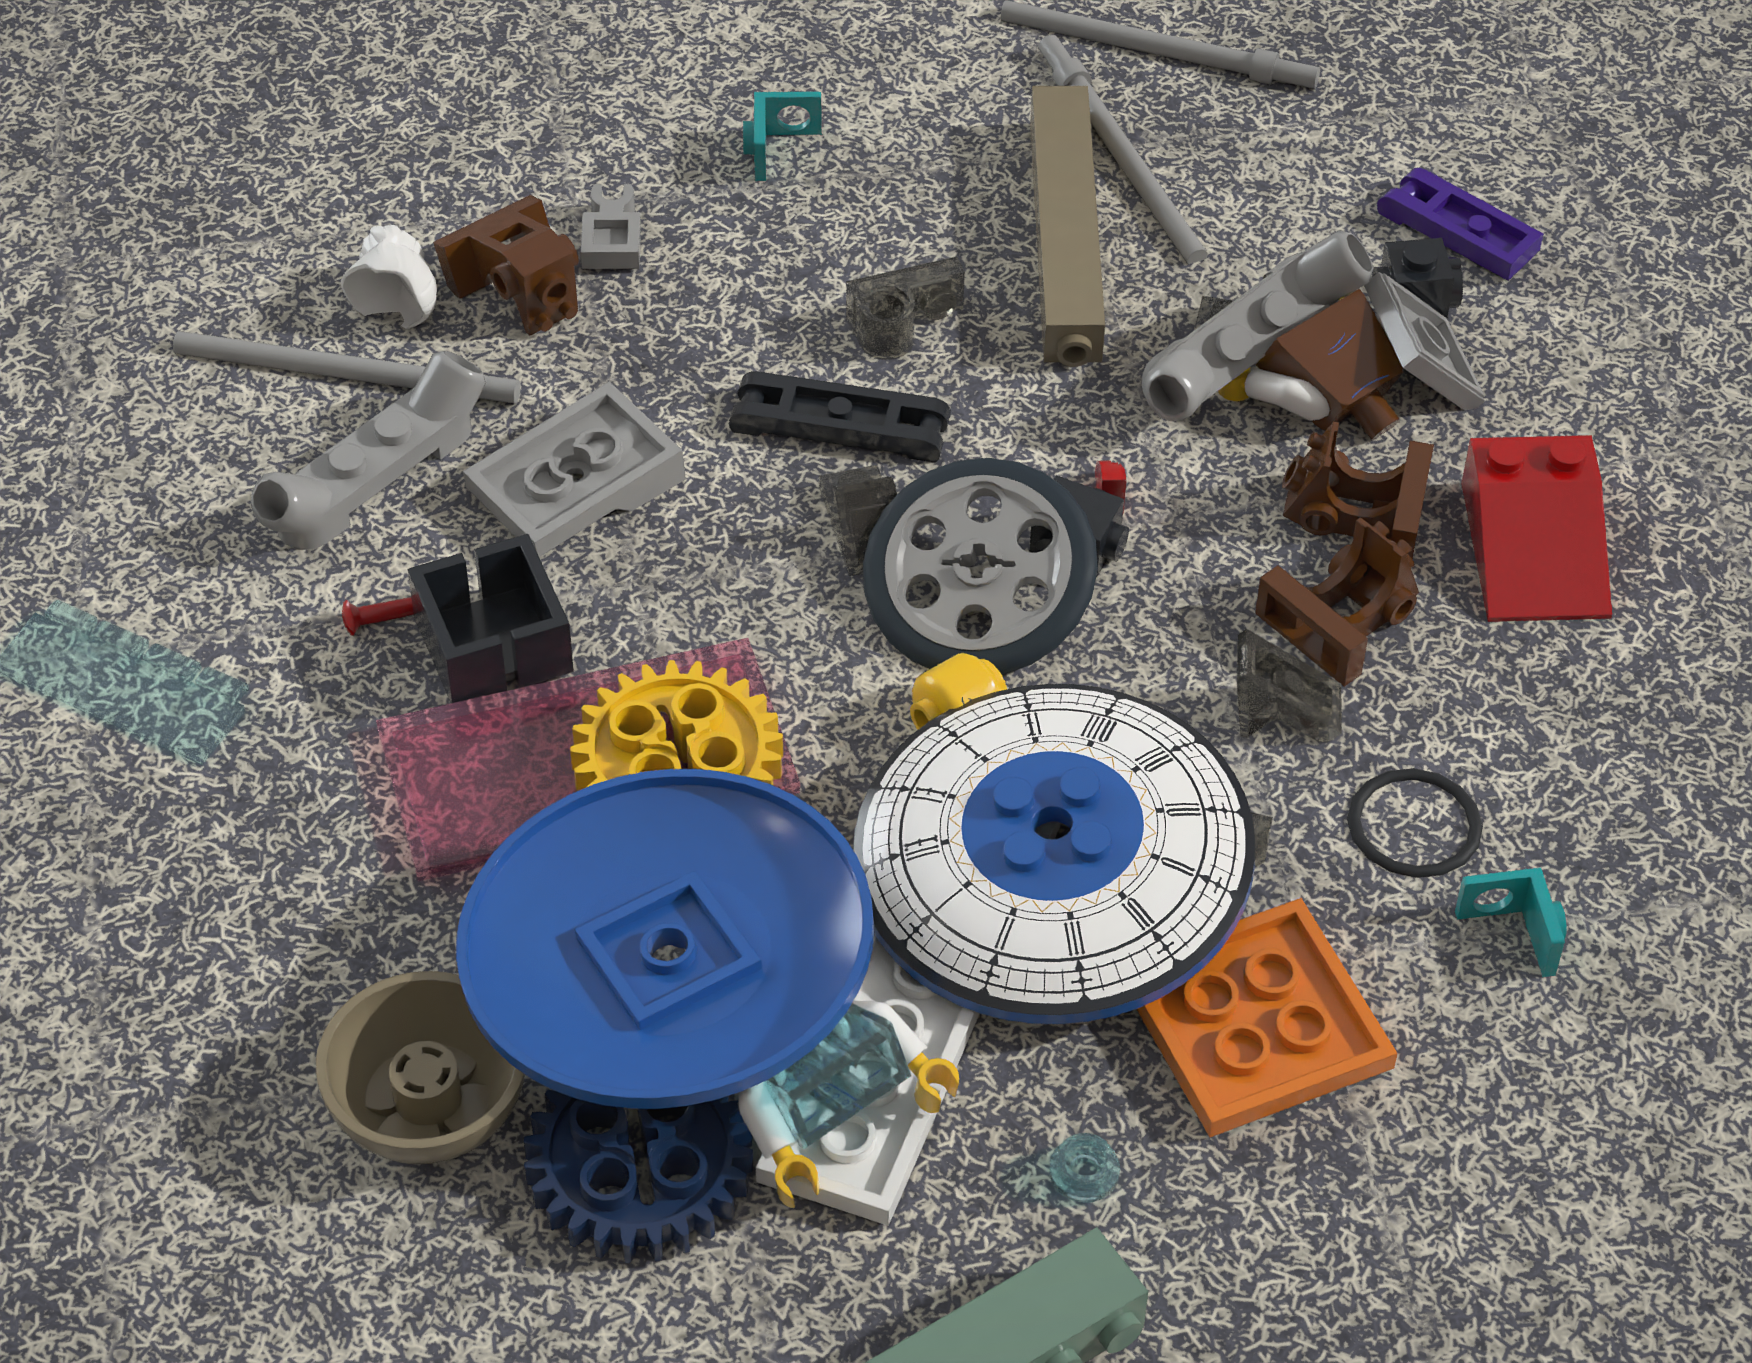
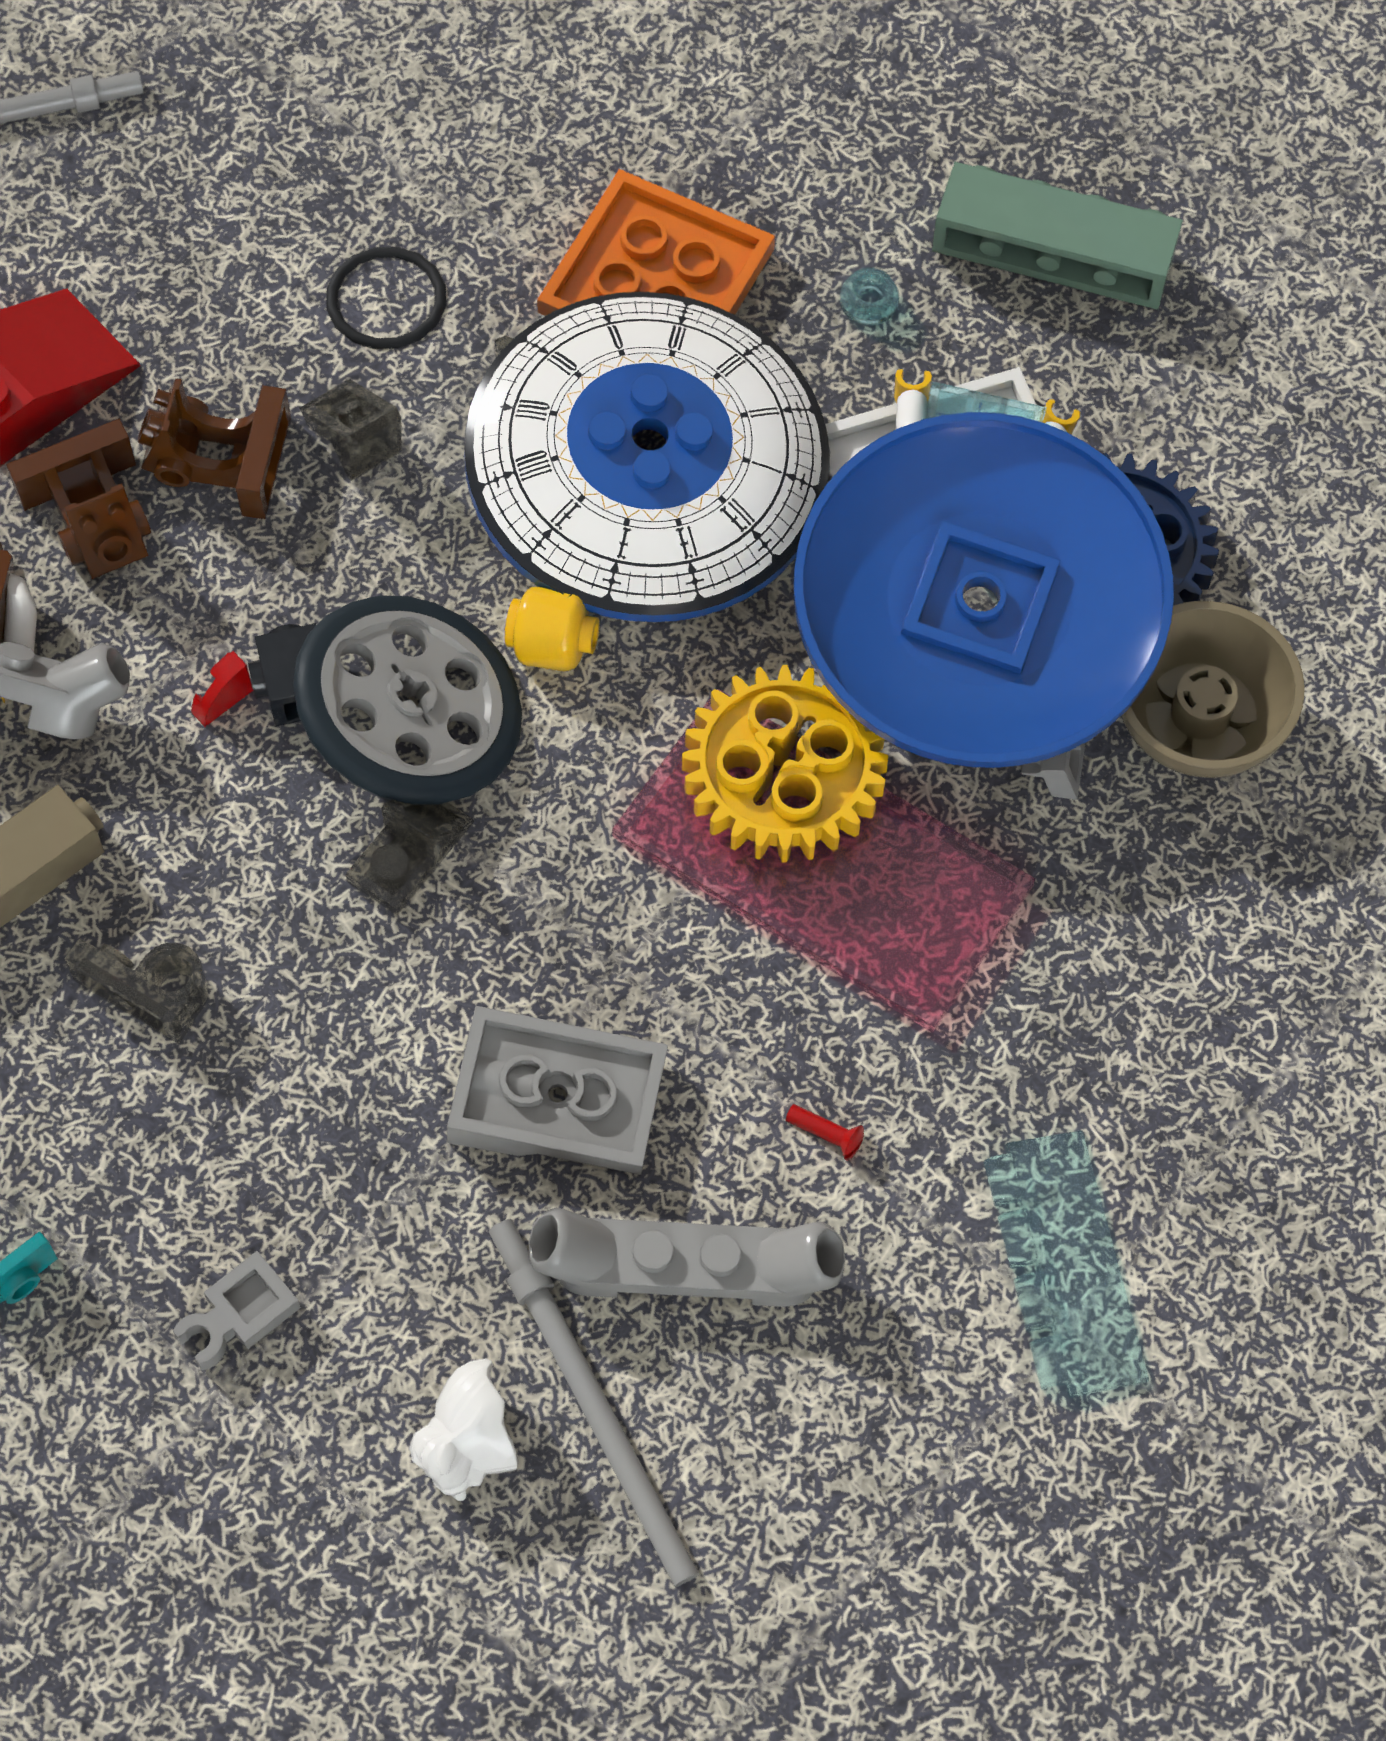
camera: 130 degrees left, 15 degrees up
black piece [407,534,574,709] -> none
reddish brown tile [433,195,579,336] -> none
black plate [728,371,951,463] -> none
teal bracket [1455,867,1567,977] -> none

